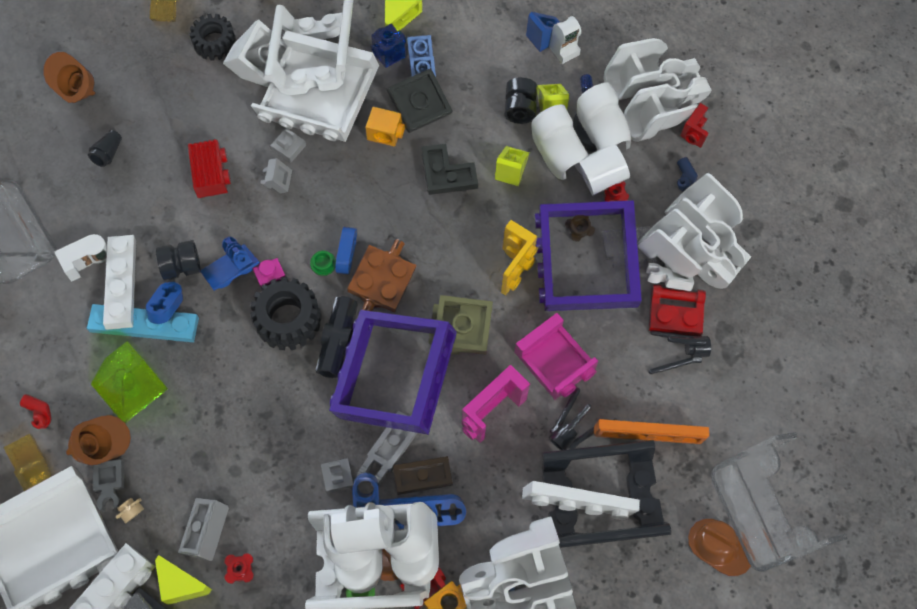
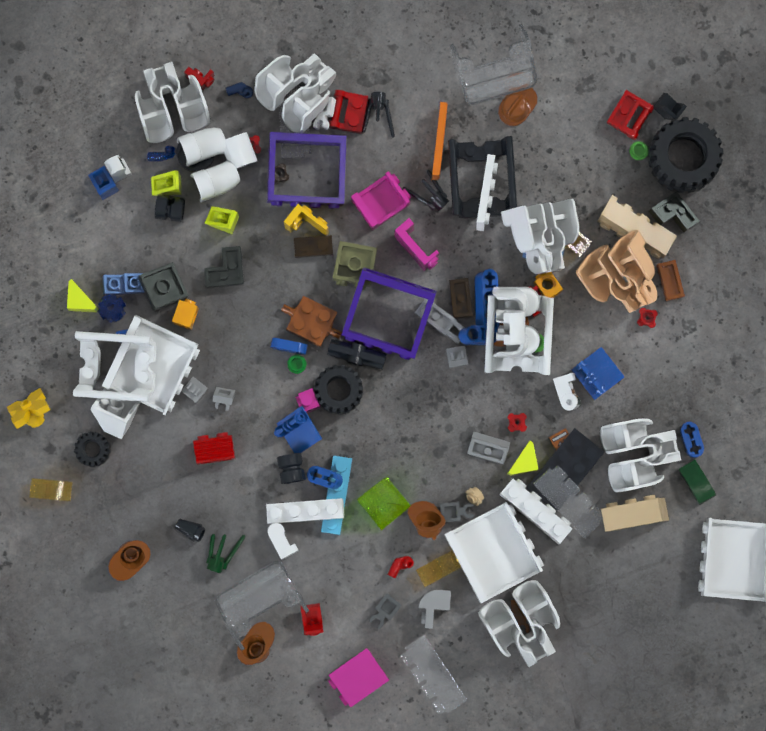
camera: 85 degrees left, 15 degrees up
none -> dark green plant [206,534,246,574]
none -> dark brown plate [294,235,333,258]

